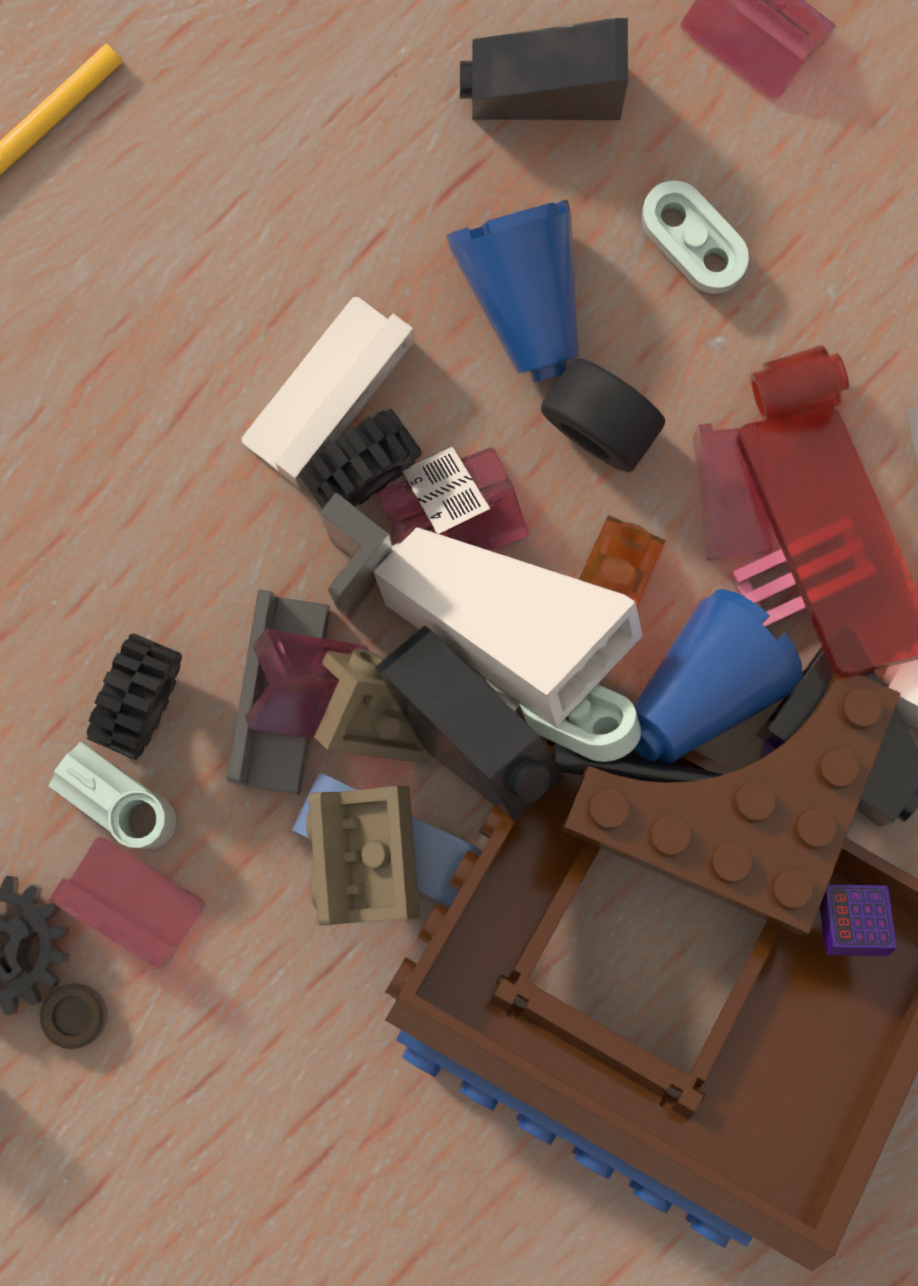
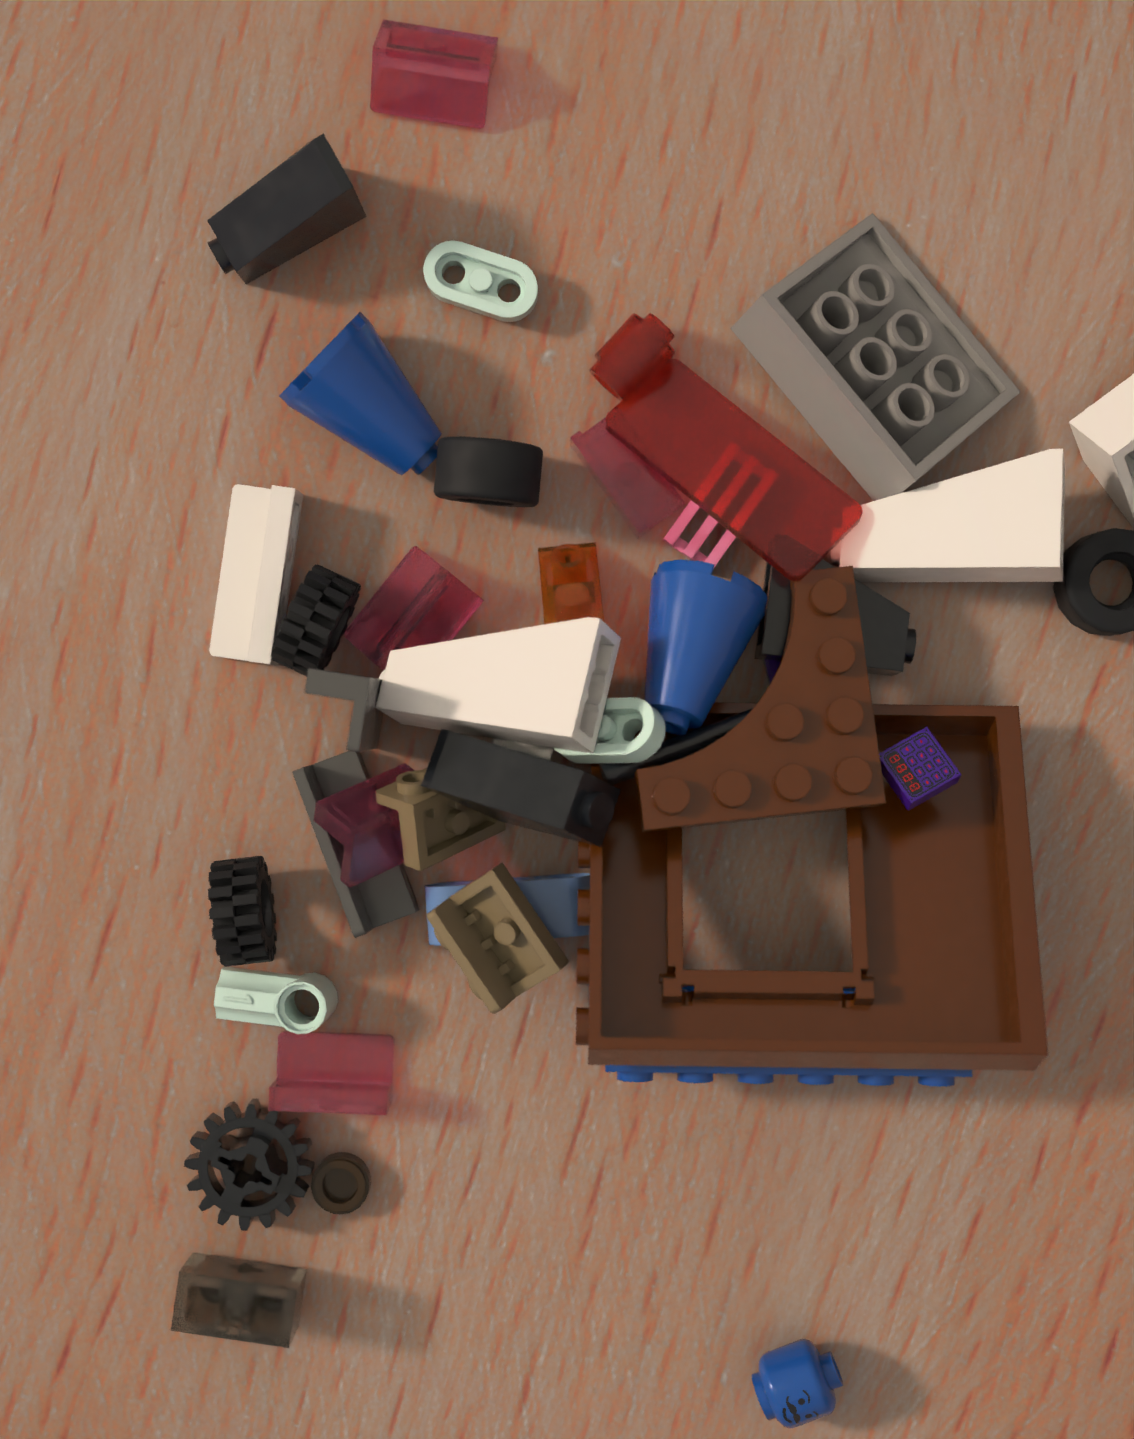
camera: 30 degrees left, 5 degrees up
white sticker [402,446,490,534] -> none

